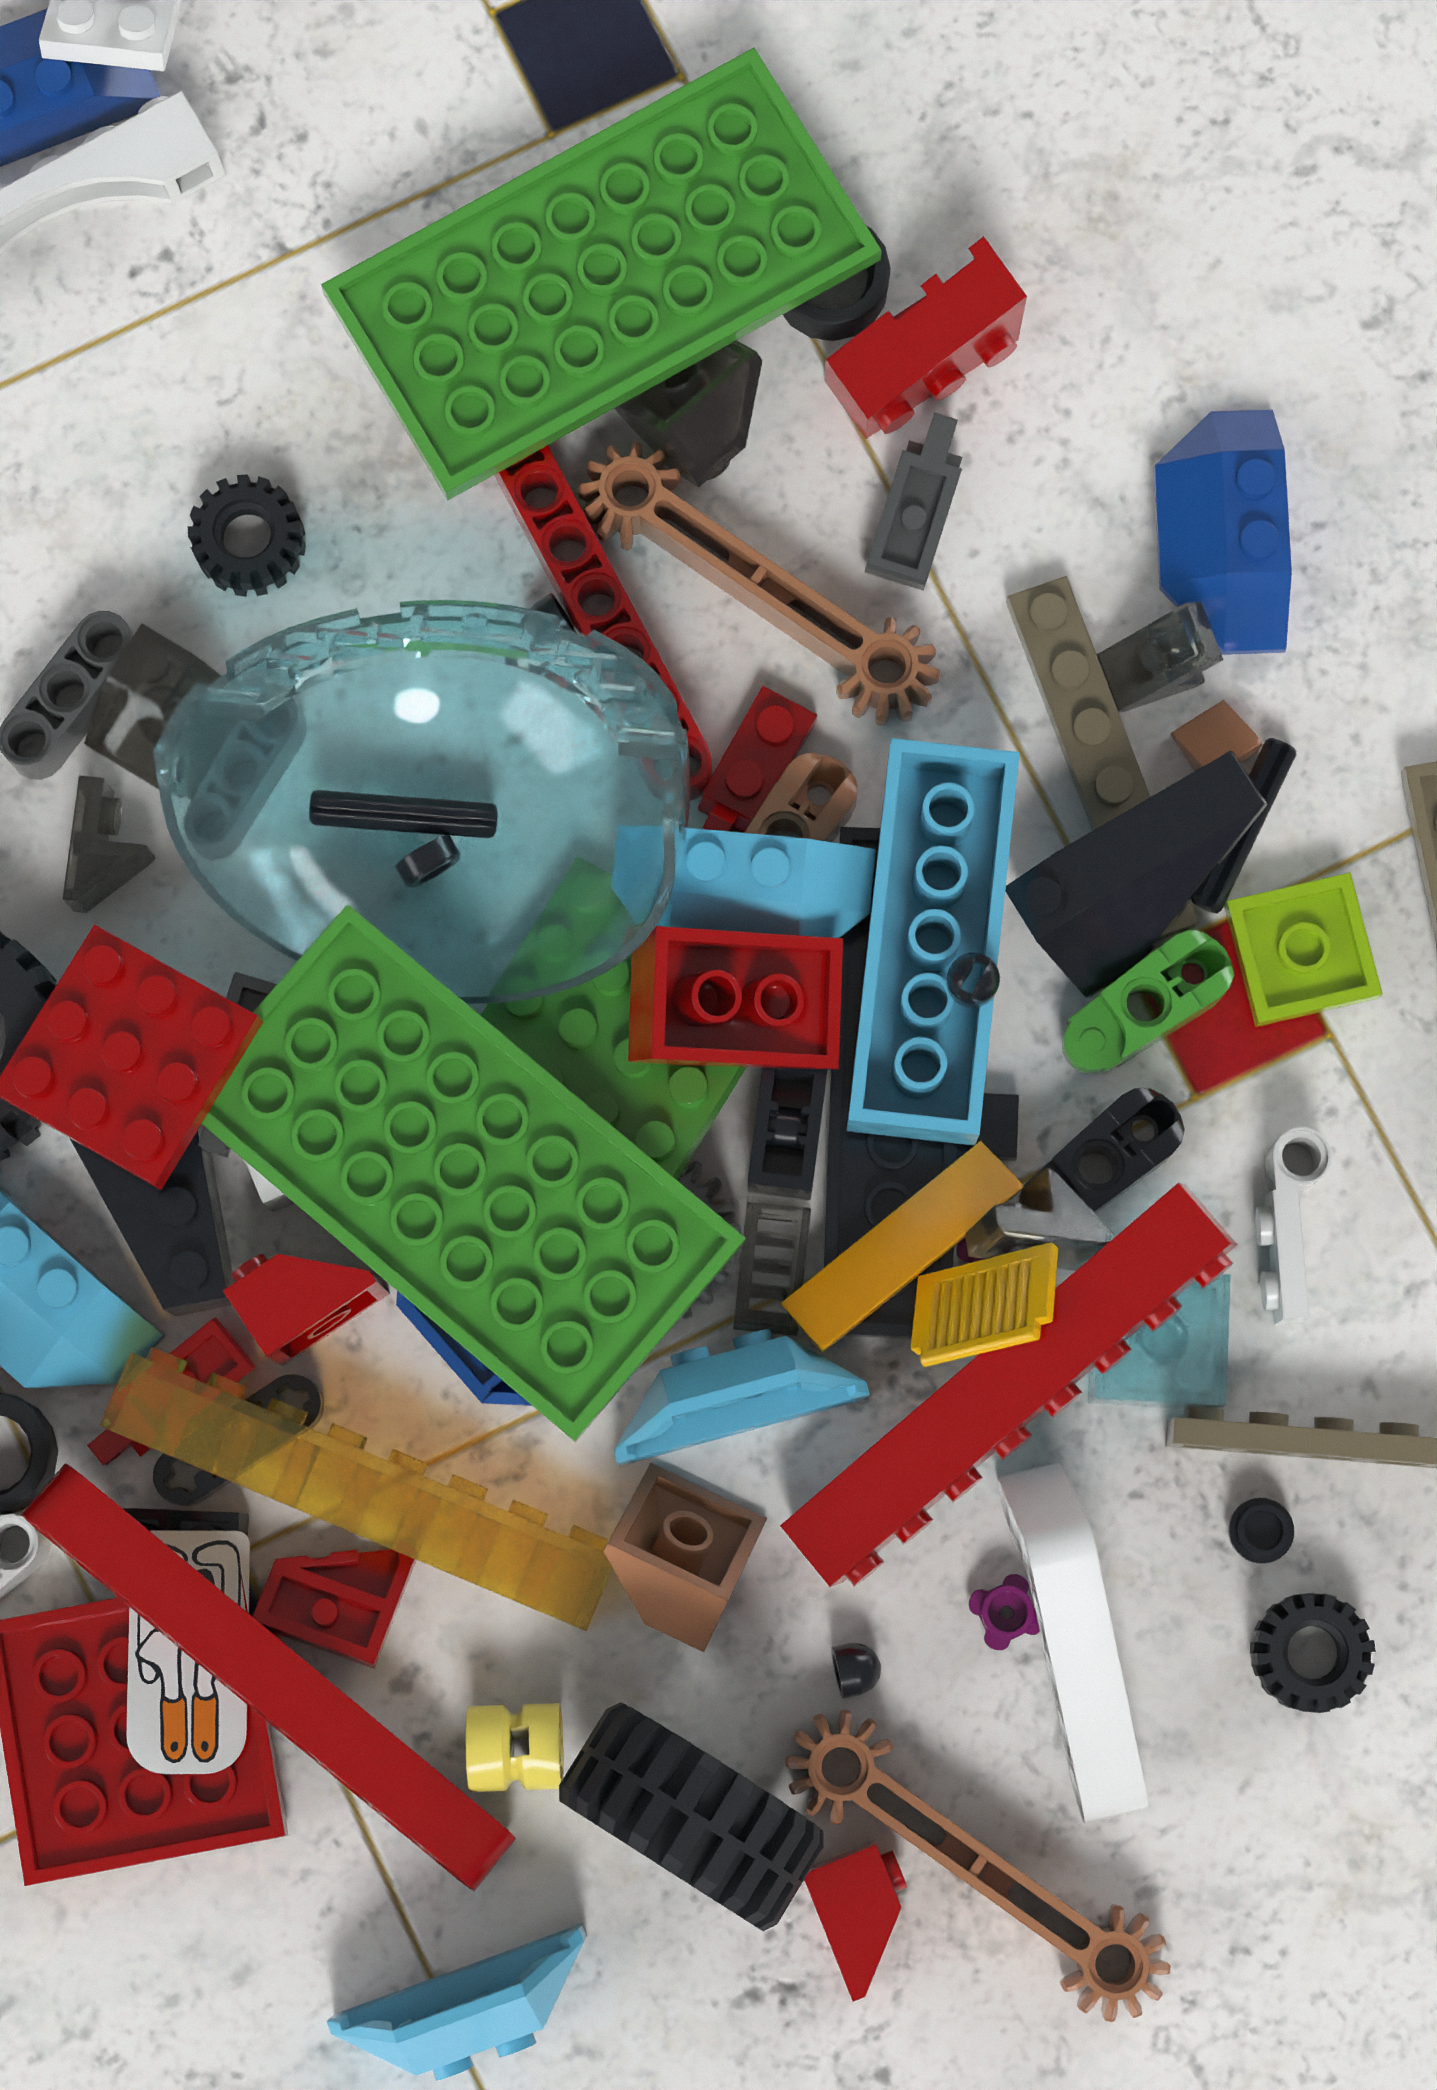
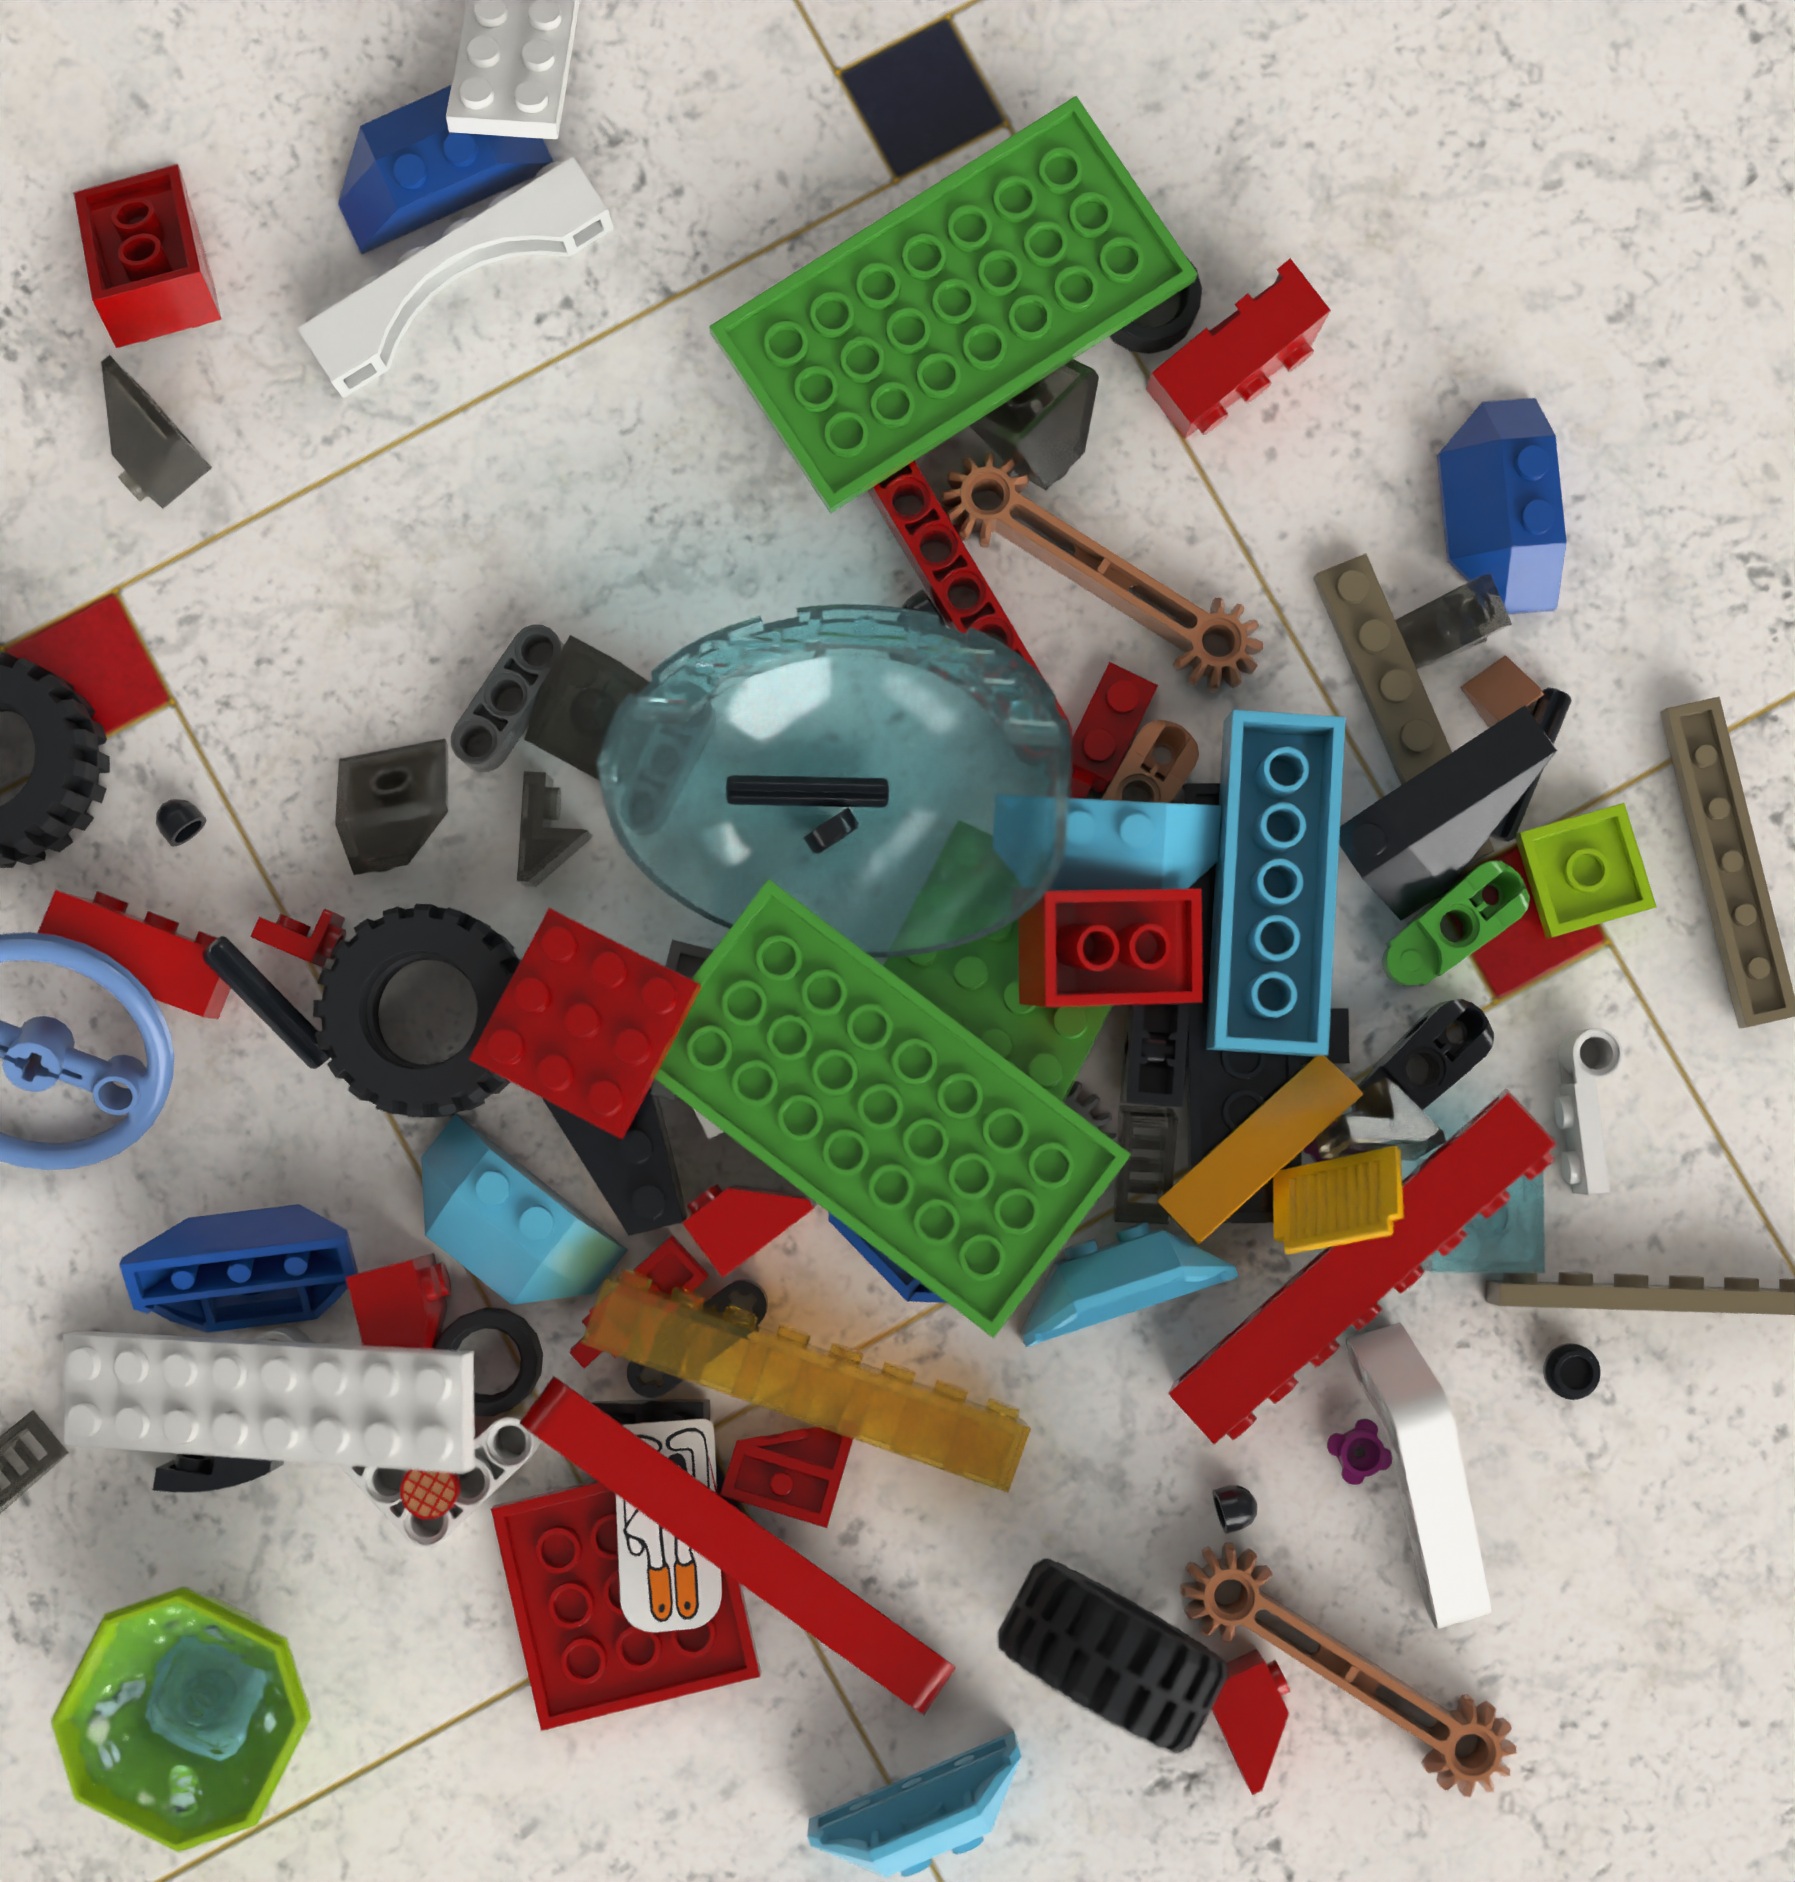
camera: 10 degrees left, 5 degrees up
black tyre [188,474,306,597] -> none
light yellow wheel [466,1703,564,1792] -> none
nougat slope [604,1463,767,1652] -> none
dark grey hinge [864,412,963,591] -> none
black hinge [946,953,1000,1008] -> none
black tyre [1250,1593,1376,1713] -> none

